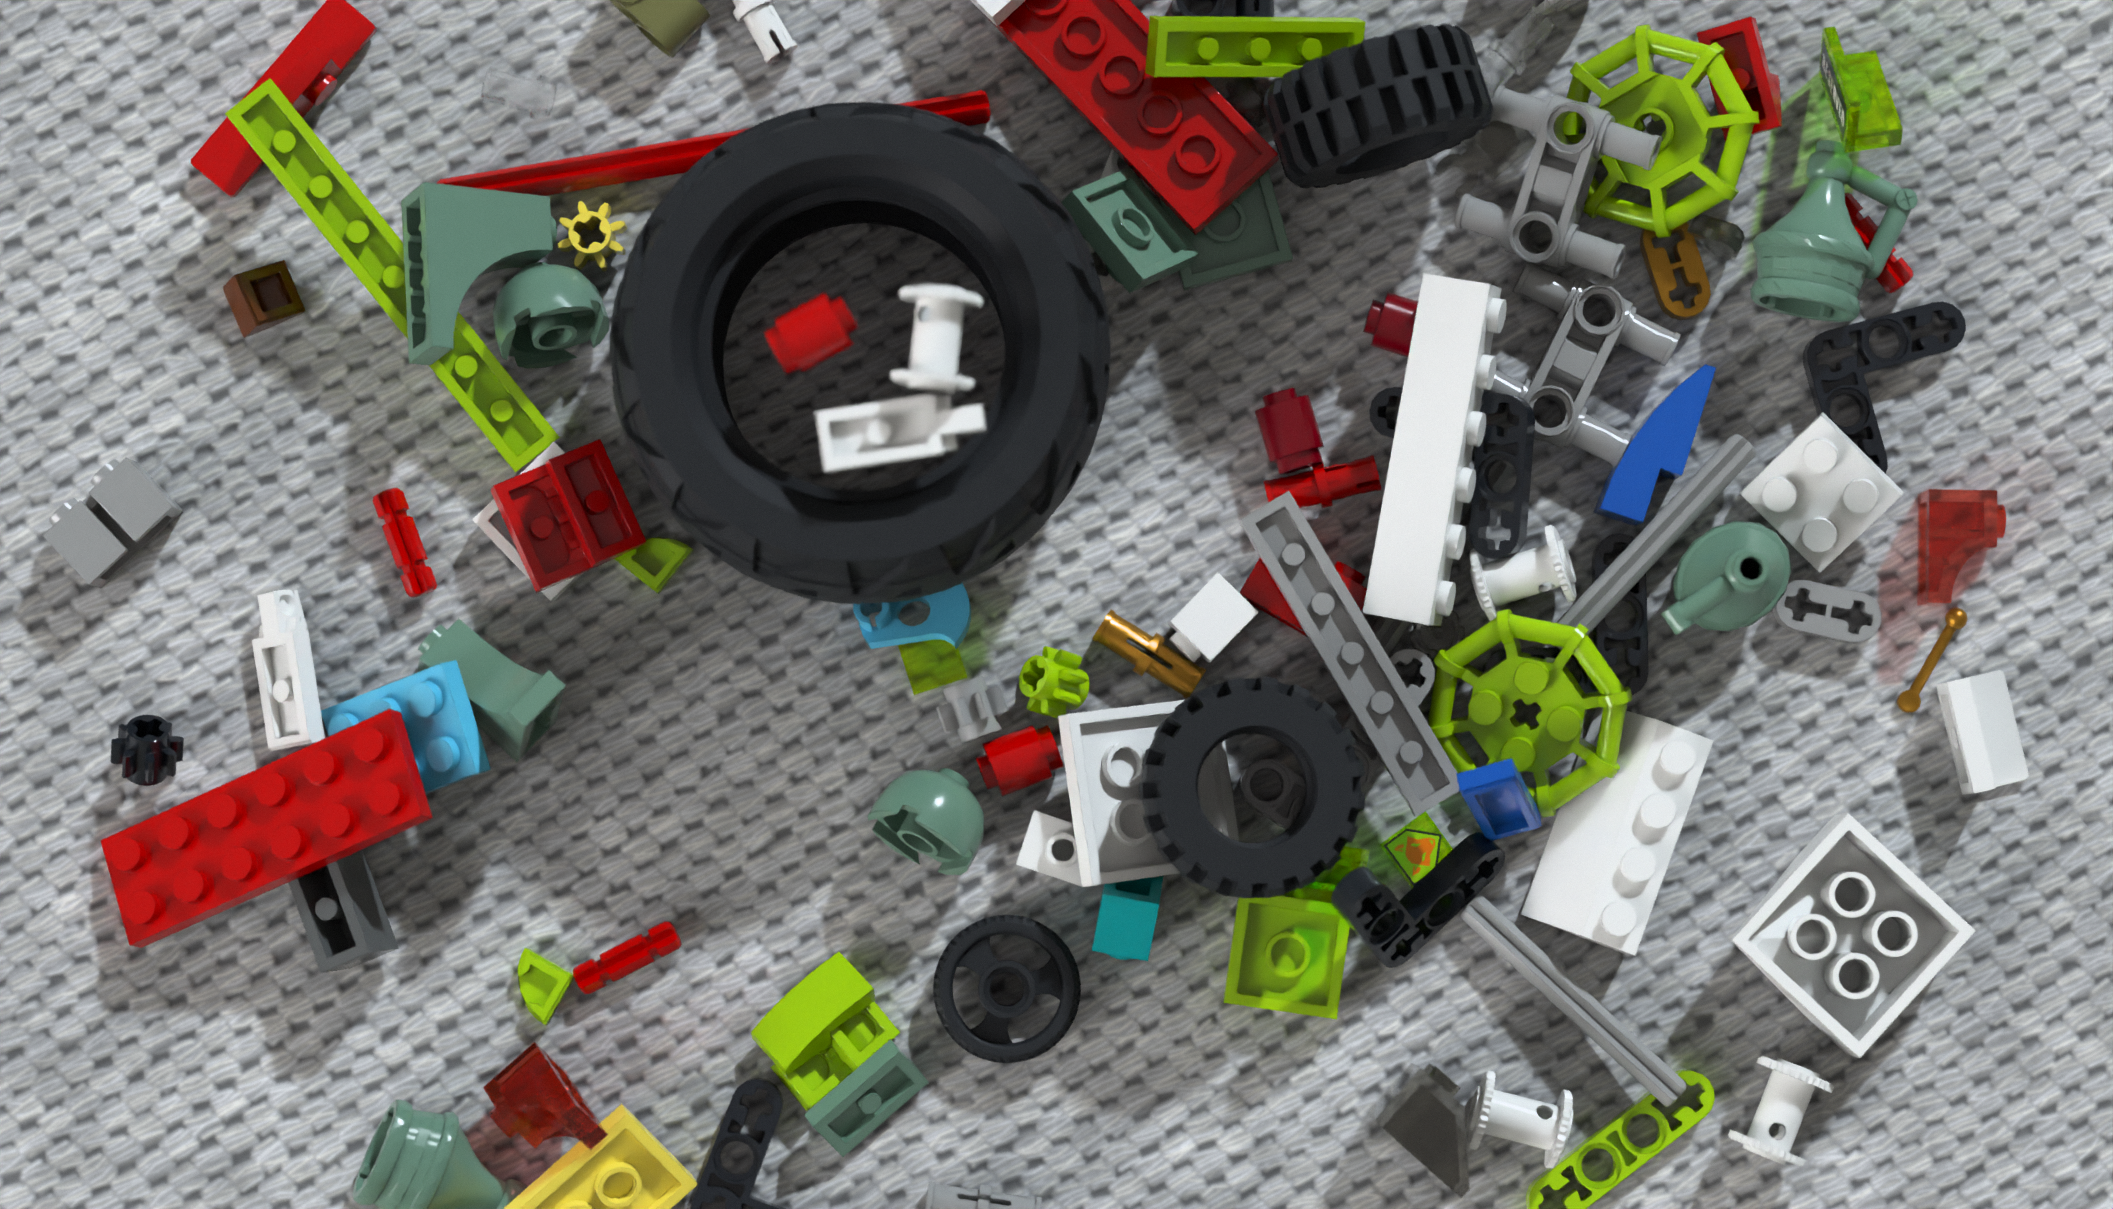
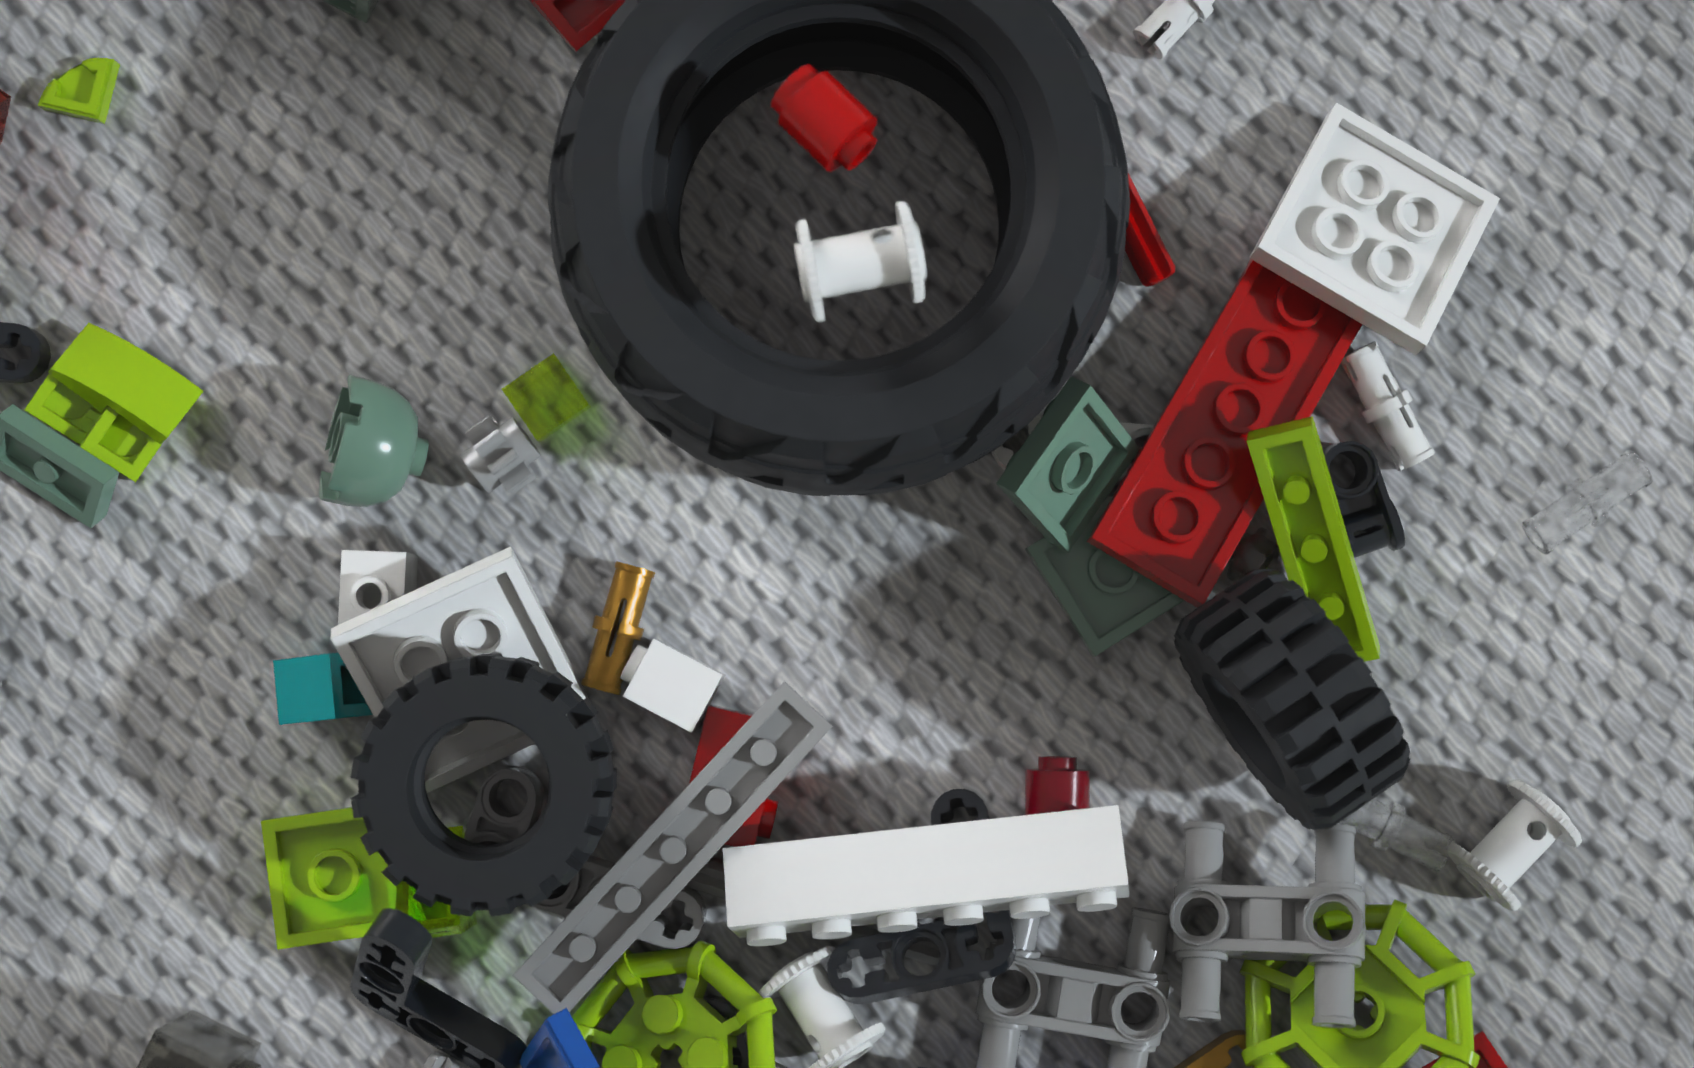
camera: 75 degrees right, 0 degrees up
red axle [573,921,682,994] -> none
lime tile [615,538,694,594] -> none
white hinge [815,393,986,473] -> none
medium azure piece [853,582,971,649] -> none
black wheel [933,915,1081,1063] -> none
red brick [975,725,1064,797] -> none
lime gear [1019,646,1090,718] -> none
dark red brick [1255,388,1324,475] -> none
red pin [1263,455,1382,508] -> none
tile [1379,811,1453,889] -> none
clear smoke plate [1409,610,1465,661] -> none
clear smoke plate [1434,120,1536,199] -> none

